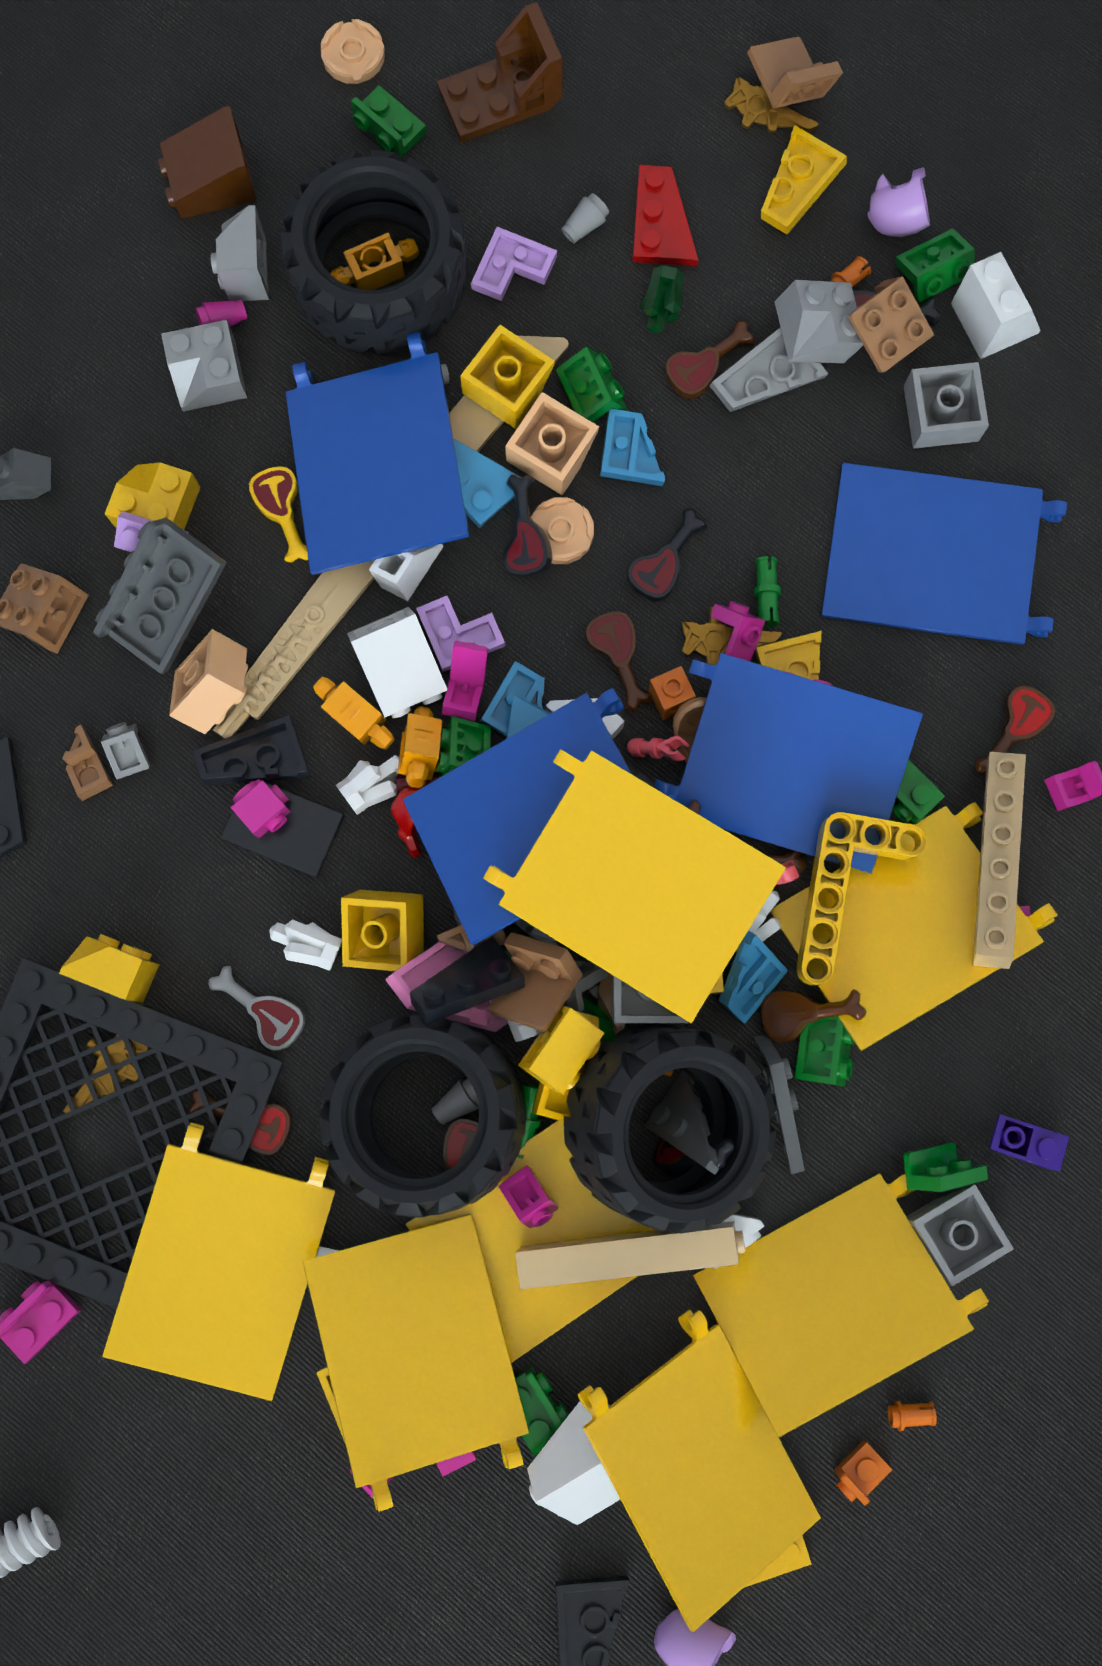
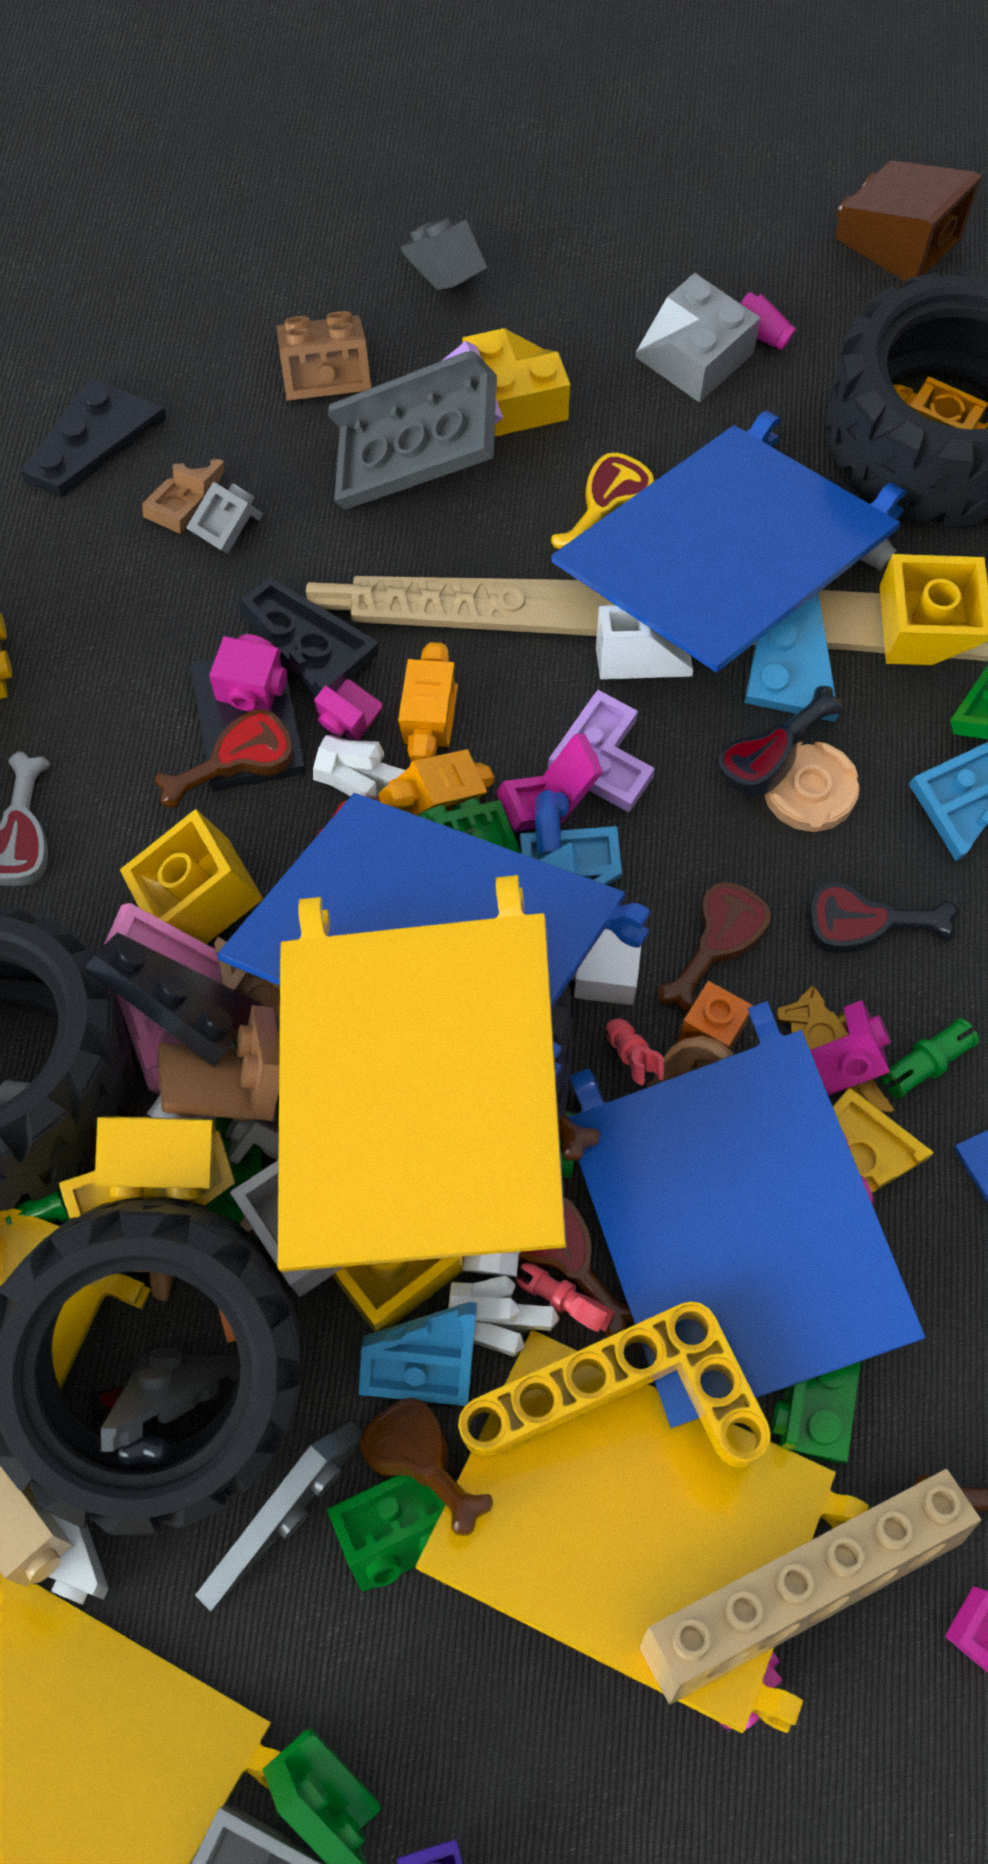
camera: 55 degrees right, 15 degrees down
light nougat slope [169,629,248,734] -> none
light grey slope [211,205,269,301] -> none
white rock [269,920,342,971] -> none
white slope [347,607,448,718] -> none
light nougat slope [505,392,599,495] -> none
none -> reddish brown piece [155,709,293,808]
none -> dark pink bracket [314,680,383,741]
none -> blue arm [534,790,569,854]

